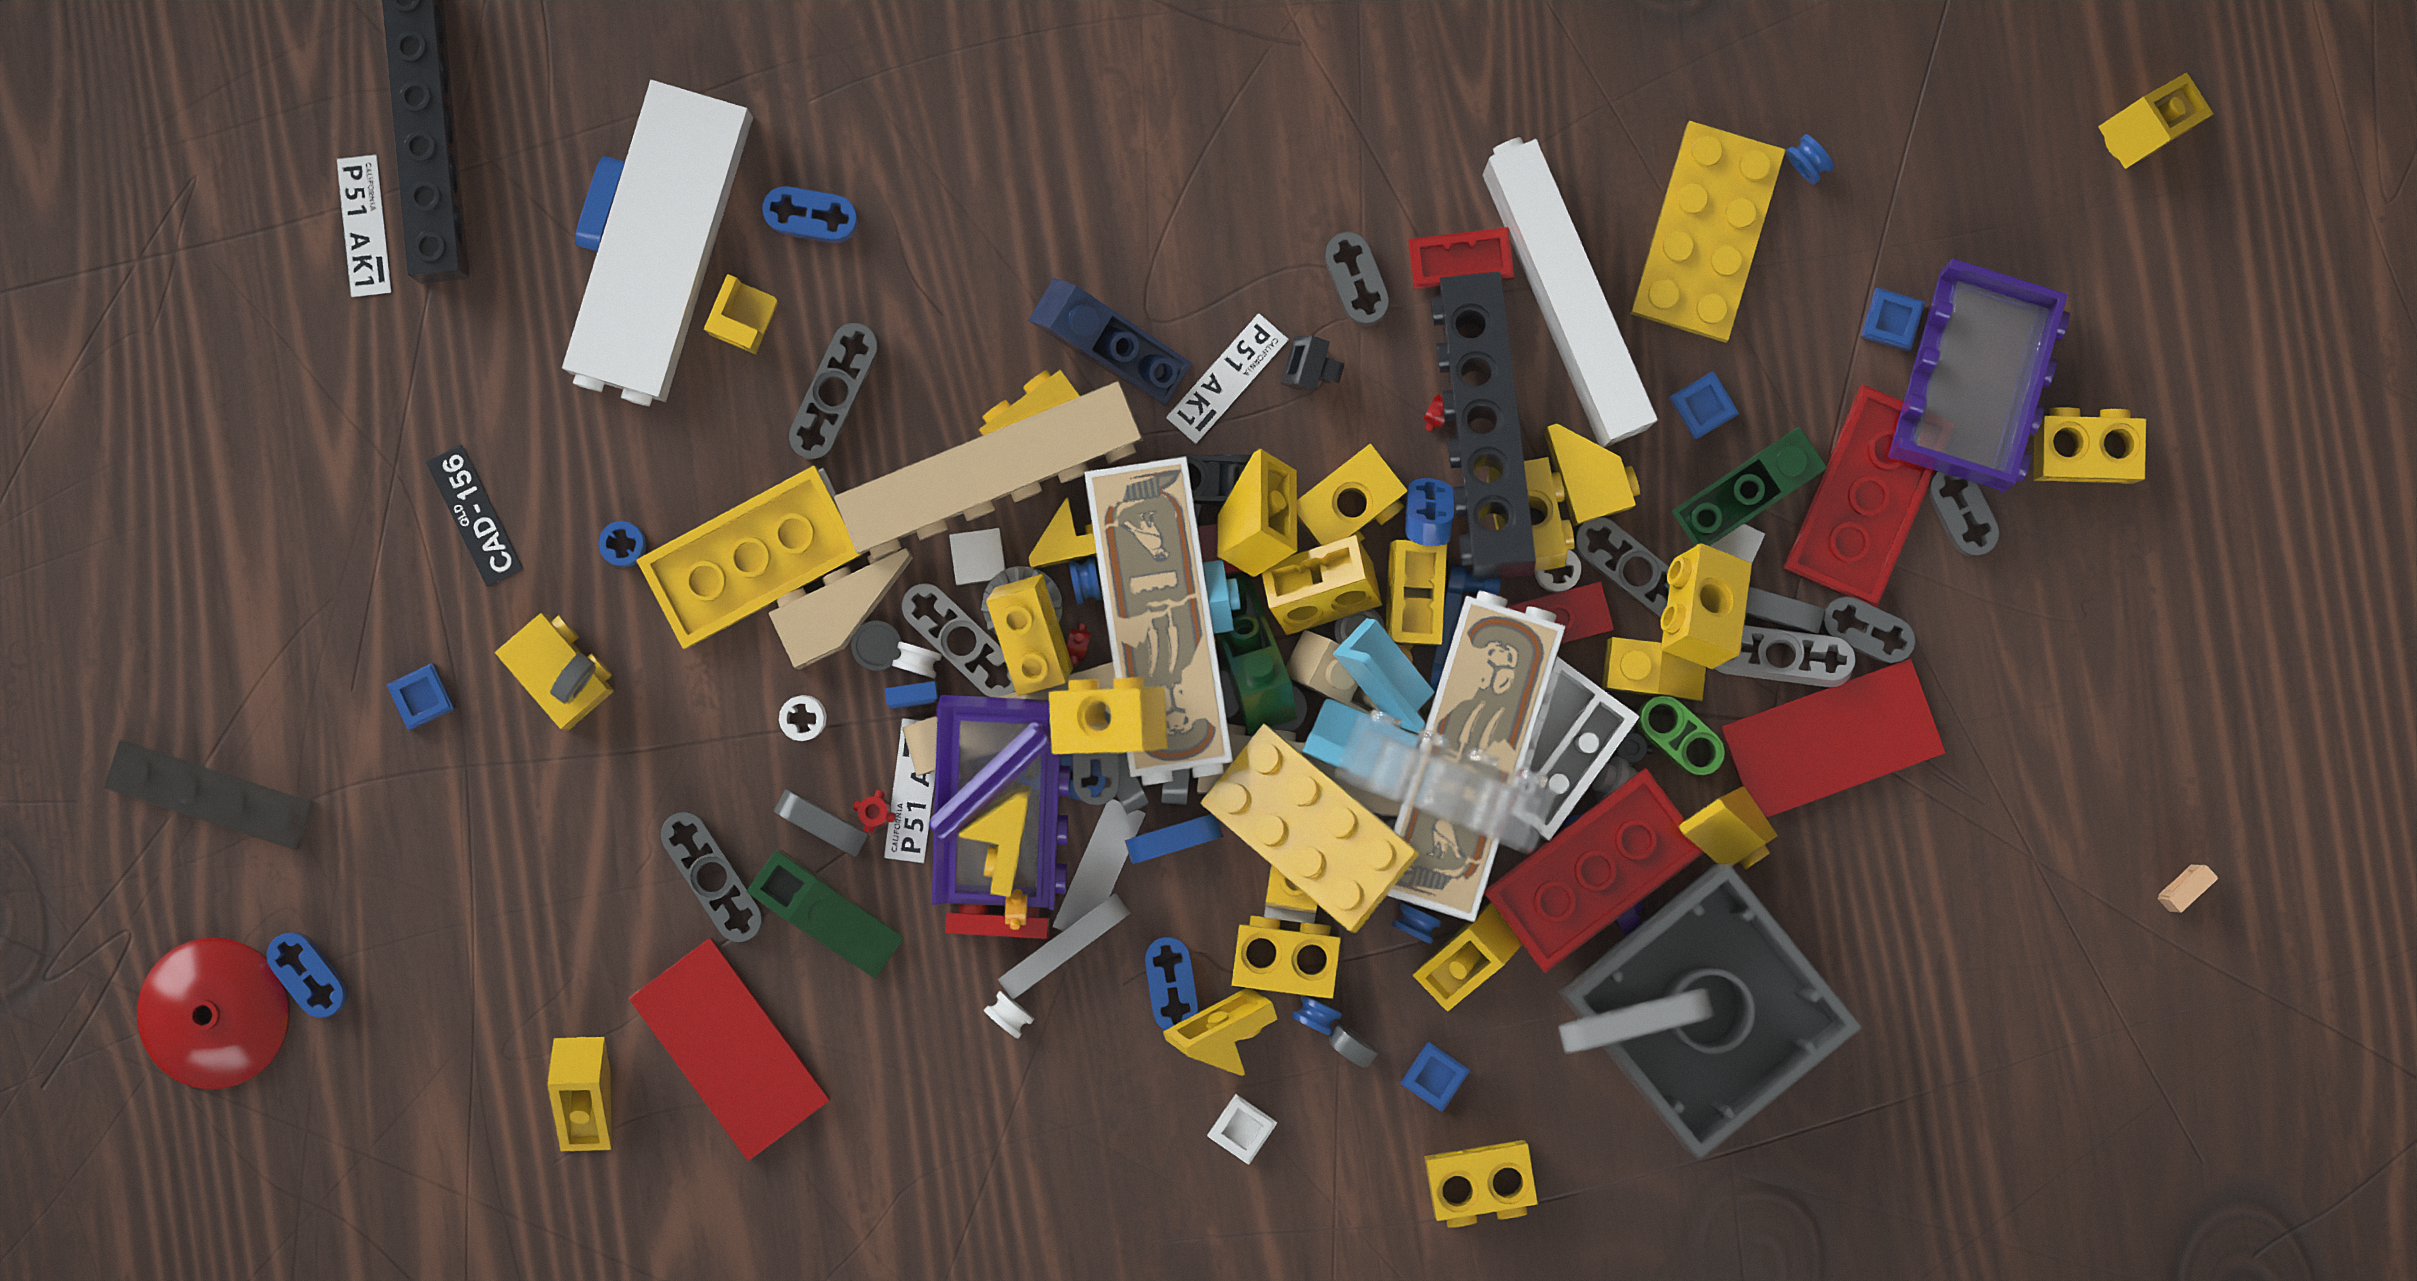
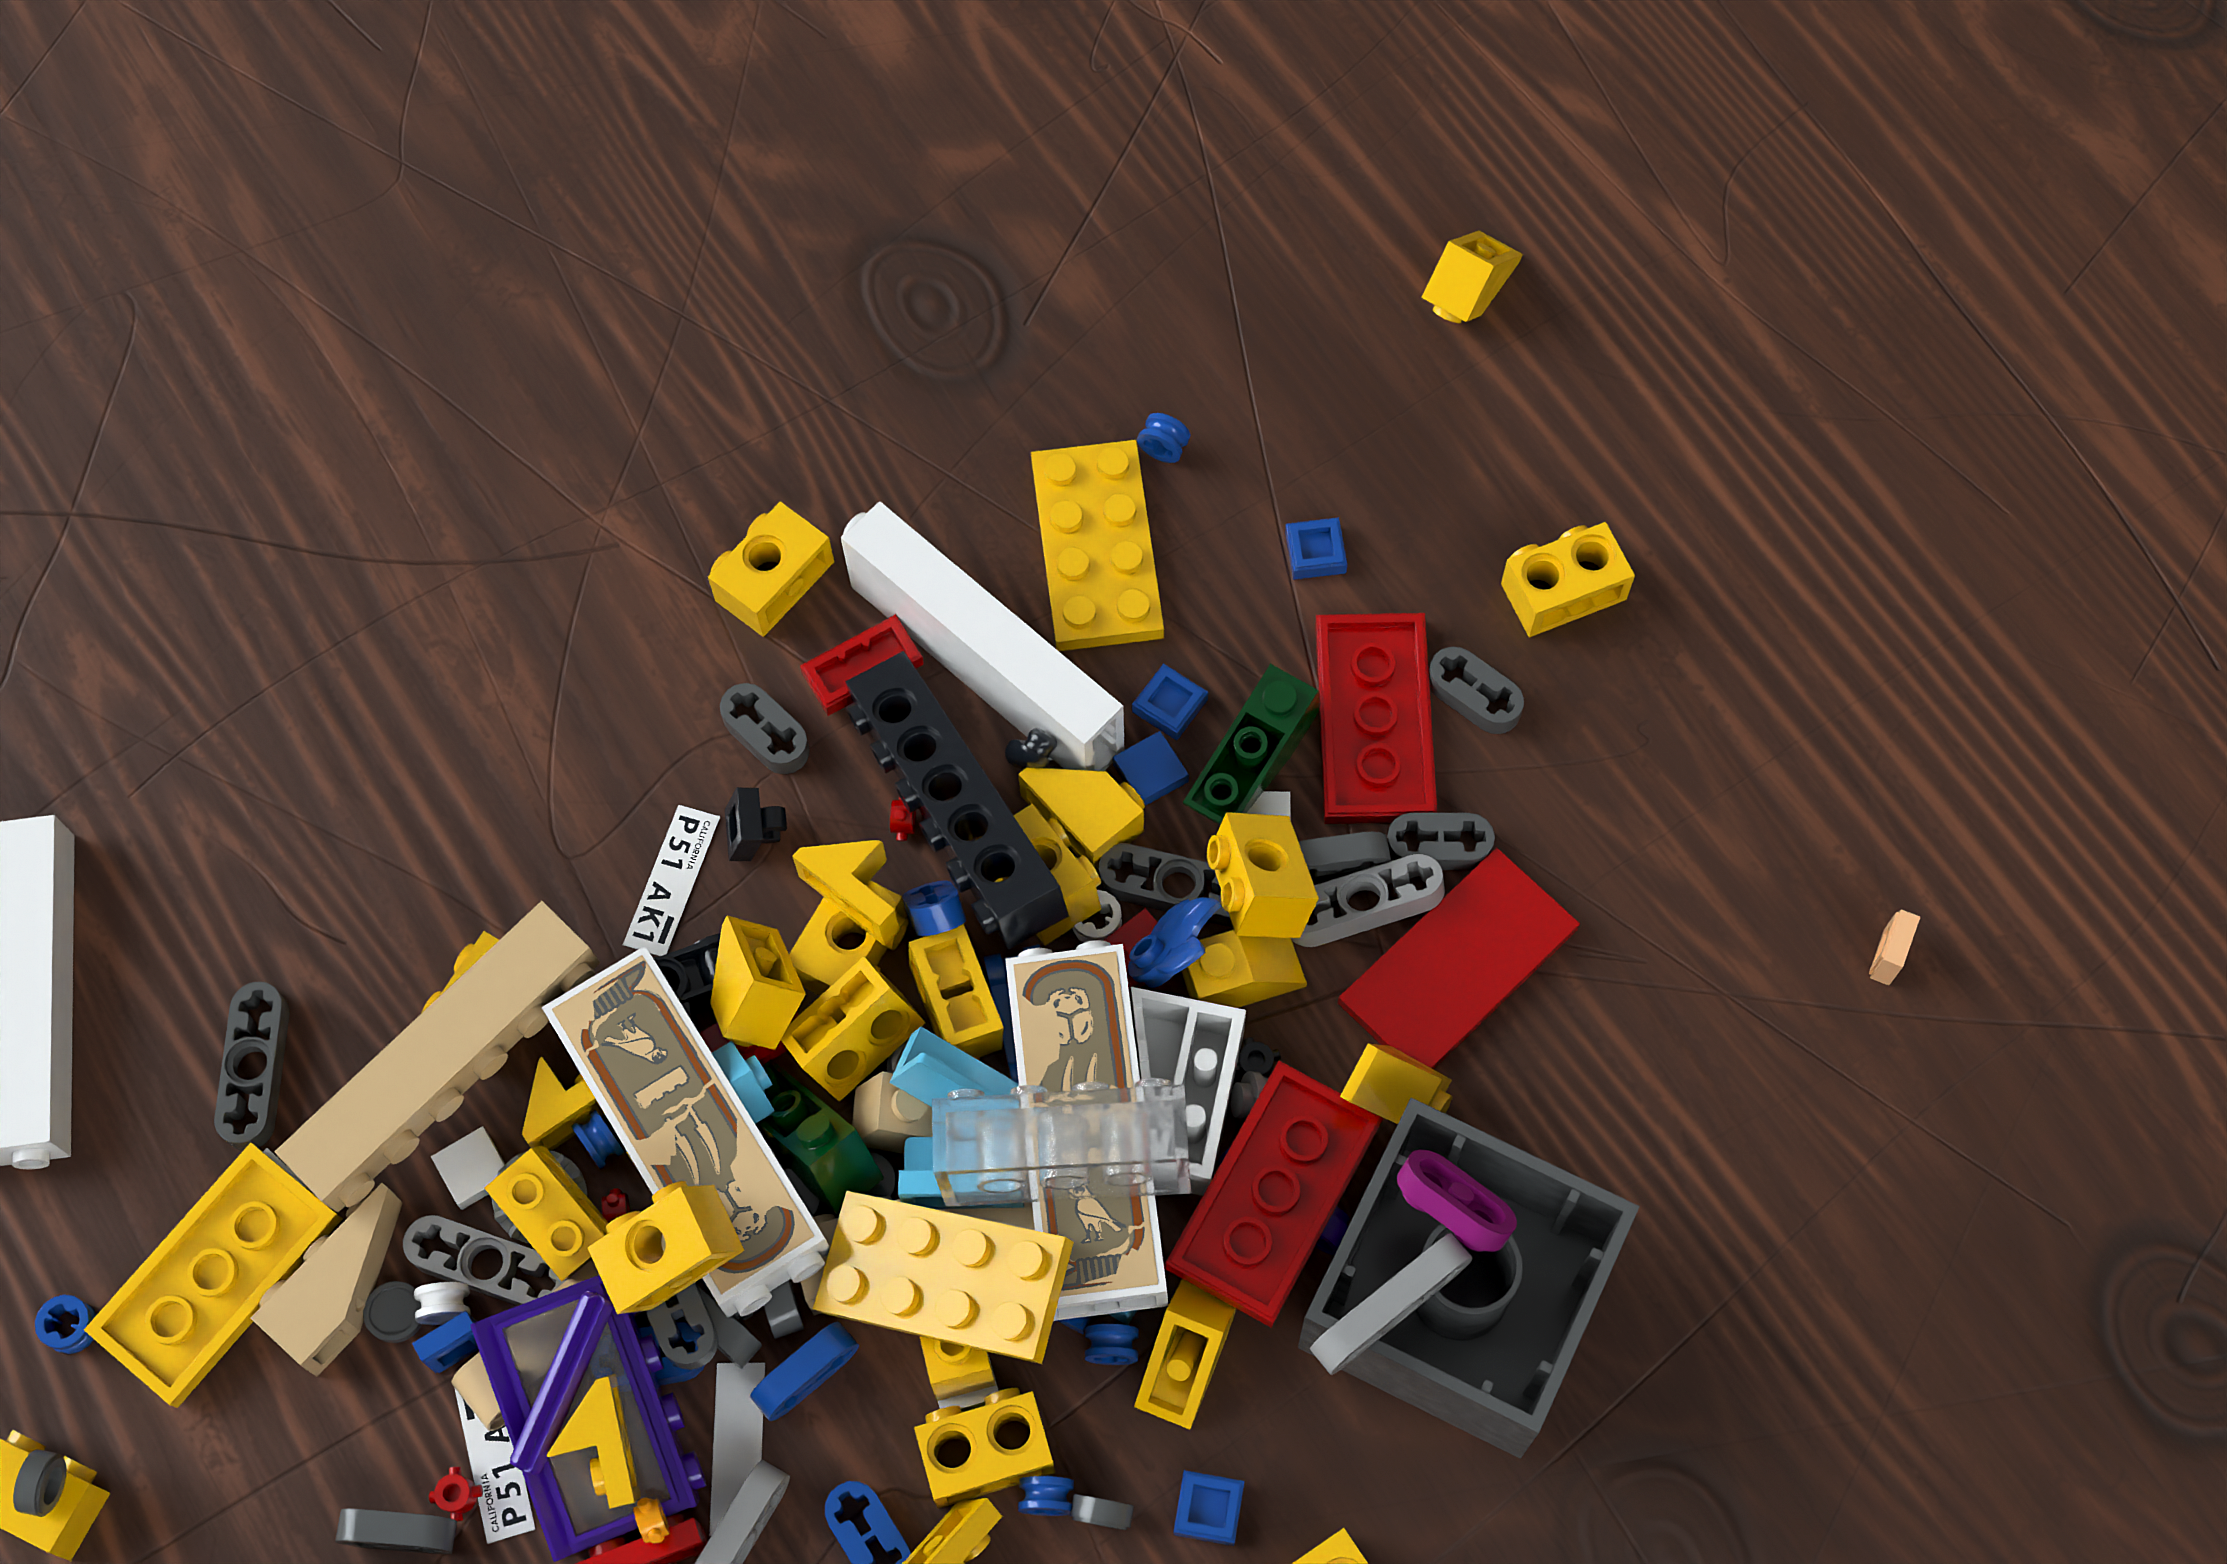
camera: 25 degrees left, 20 degrees down
yellow panel [704,274,778,354] -> none
blue beam [762,187,858,243] -> none
white bush [779,695,827,741] -> none
dark blue slope [1028,278,1192,405] -> none
bright green beam [1636,696,1725,776] -> none
window [1888,258,2070,493] -> none
none -> yellow brick [708,501,834,637]
none -> yellow slope [792,840,900,945]
none -> black arm [1005,728,1057,769]
none -> blue tile [1113,731,1189,806]
none -> blue plate [1127,897,1221,988]
none -> magenta plate [1397,1150,1517,1252]

